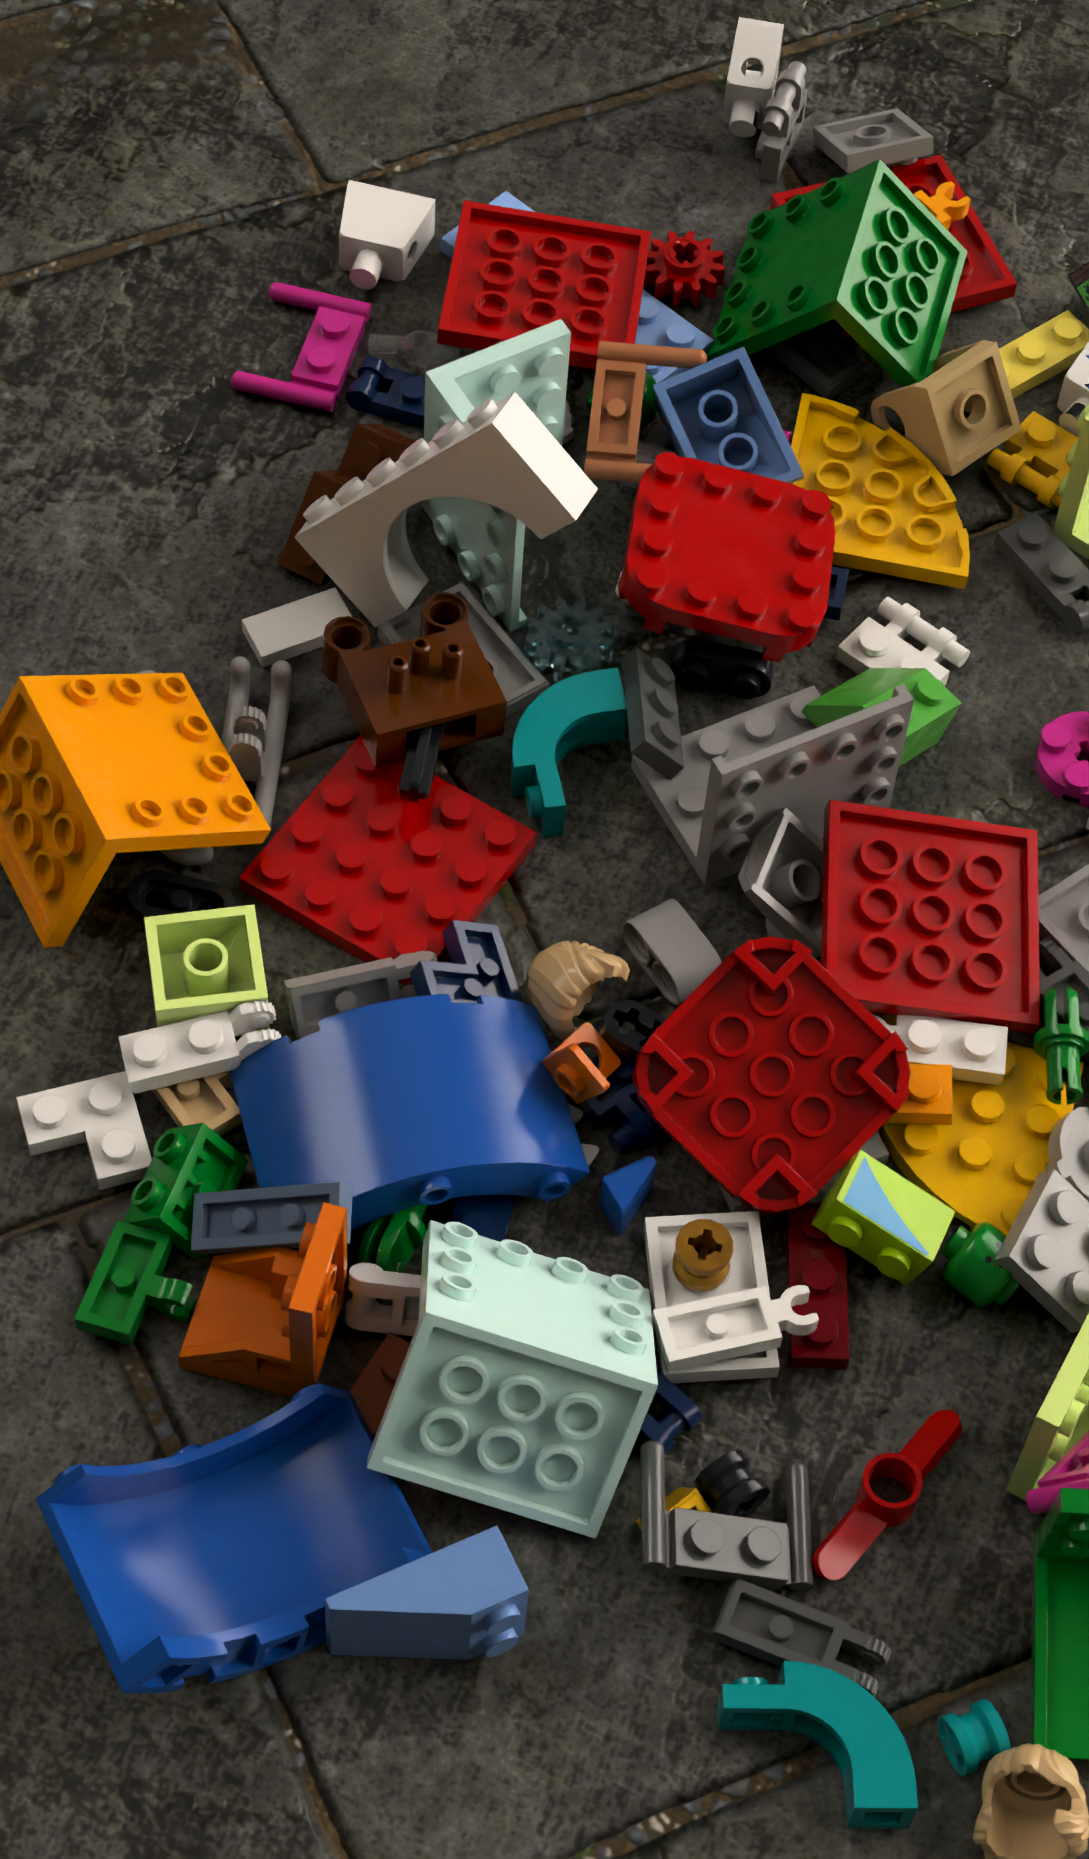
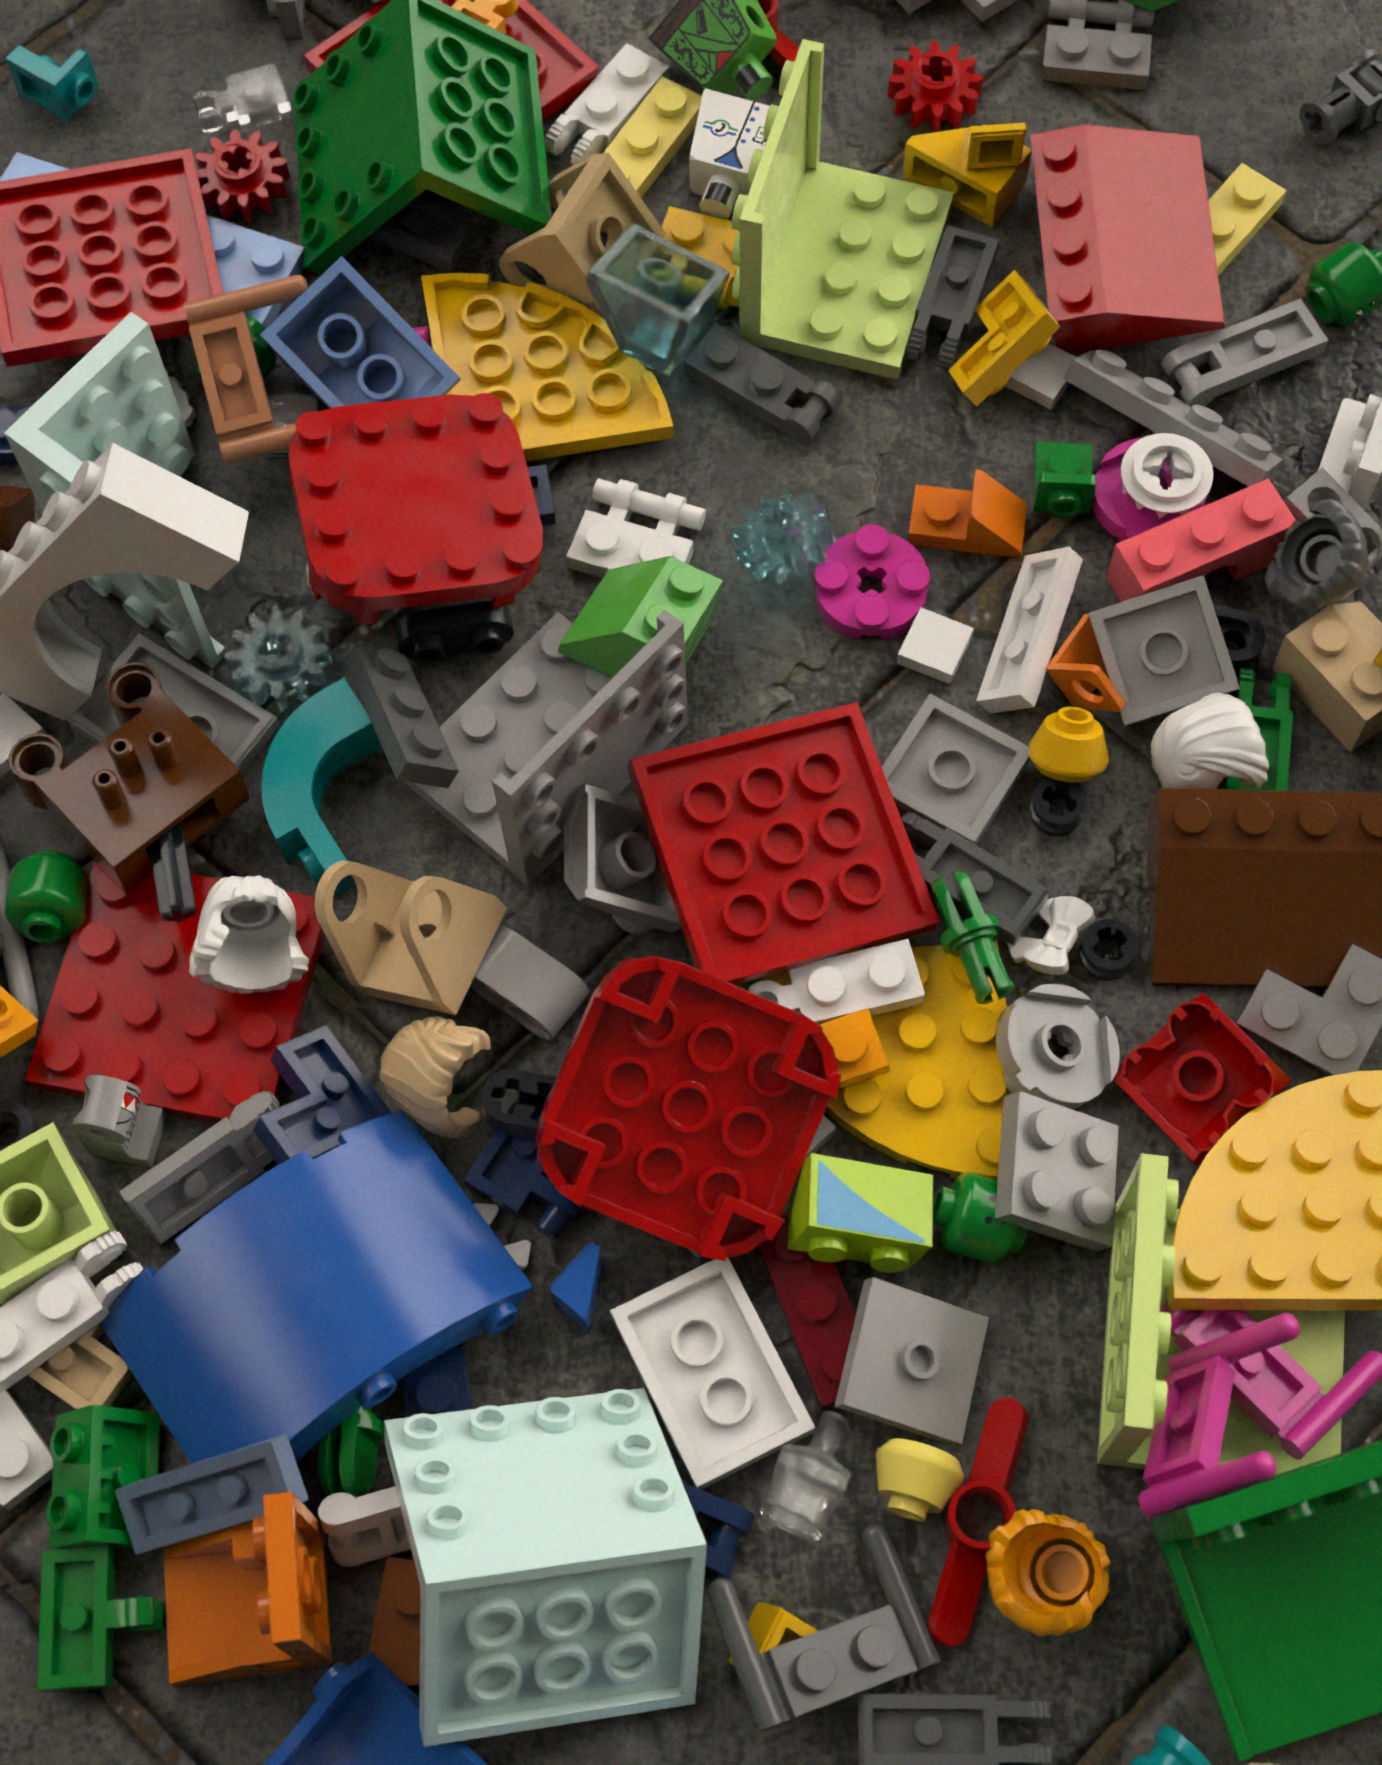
camera: 15 degrees left, 10 degrees up
orange bracket [541,1022,621,1104] -> none
white plate [652,1285,819,1372] -> none
pearl gold wheel [672,1219,733,1292] -> none
black wheel [694,1450,770,1517] -> none
none -> teal bracket [5,45,99,122]
none -> green head [5,850,89,943]
none -> light grey leg [72,1075,167,1168]
none -> white hair [189,875,309,994]
none -> clear plate [192,63,292,132]
none -> tan hose [315,861,507,1015]
none -> white hinge [544,43,670,165]
none -> clear light blue slope [585,223,730,376]
none -> clear light blue gear [731,488,836,584]
none -> clear piece [759,1411,851,1540]
none -> light grey plate [834,1277,989,1446]
none -> light yellow cone [876,1438,965,1522]
none -> light orange hair [986,1509,1111,1637]

